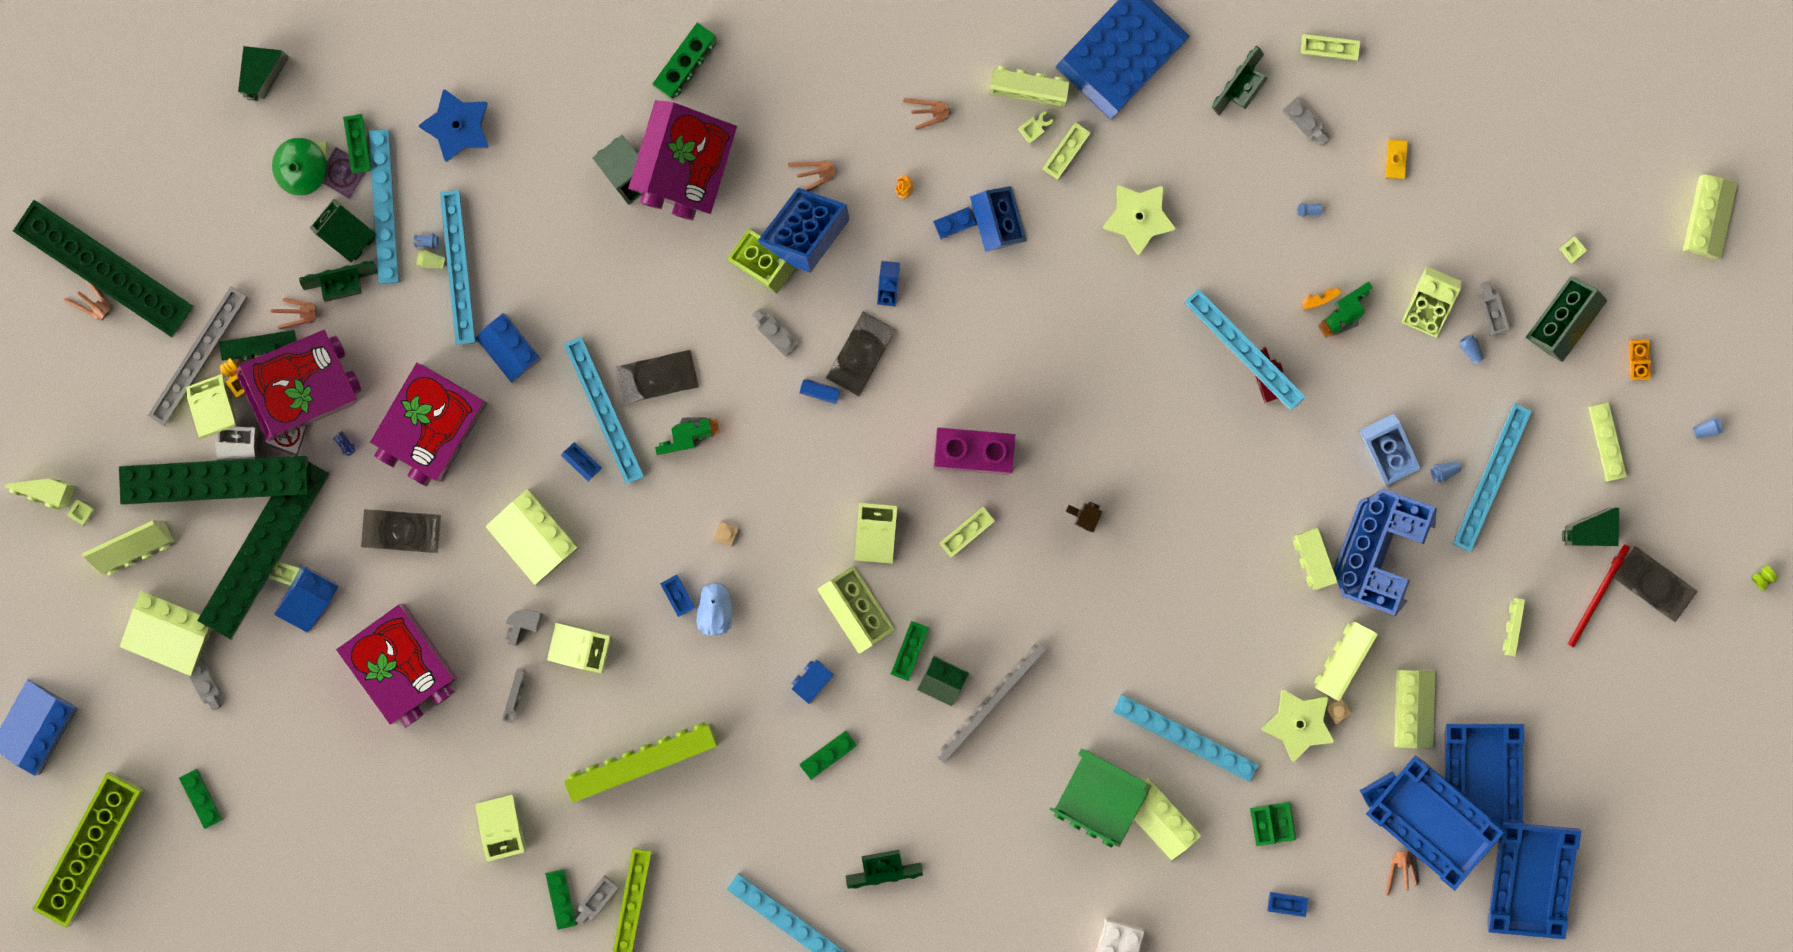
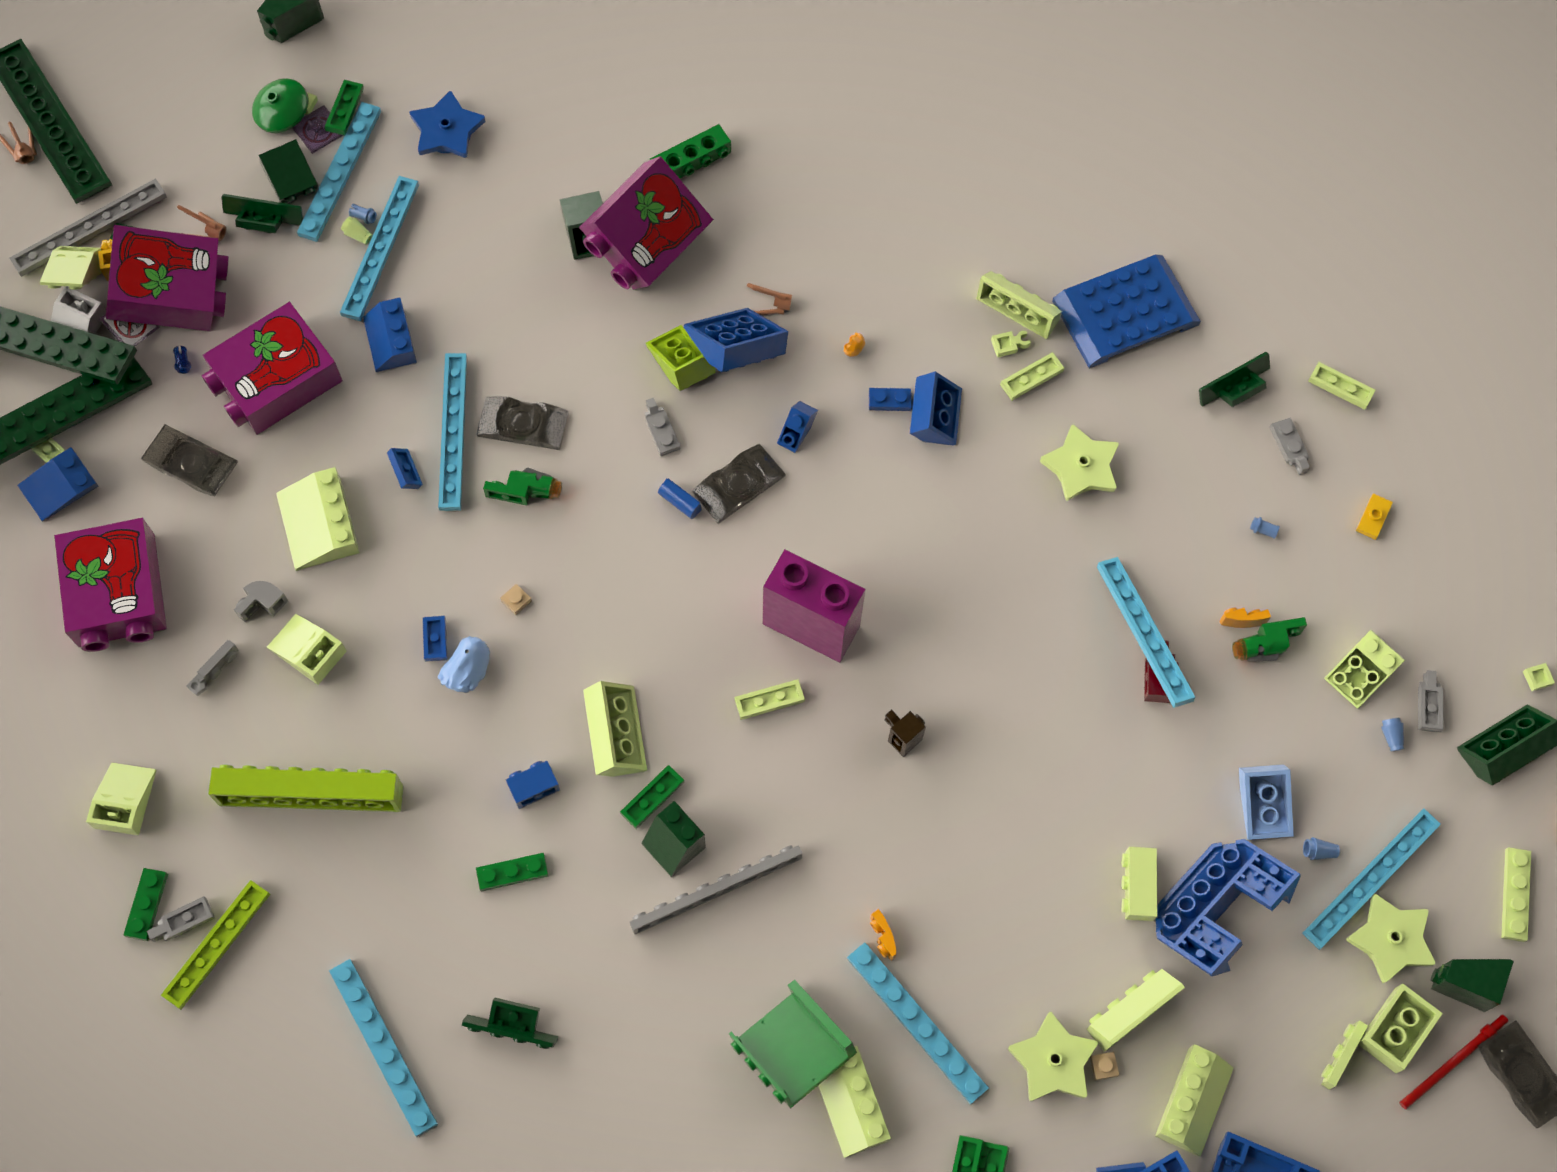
camera: 20 degrees right, 20 degrees down
yellowish green slope [854,503,898,564] -> none
nougat plant [903,98,949,130] -> none
none -> light orange slope [870,908,896,961]
none -> yellowish green plate [1346,894,1435,983]
none -> yellowish green brick [1358,984,1443,1073]

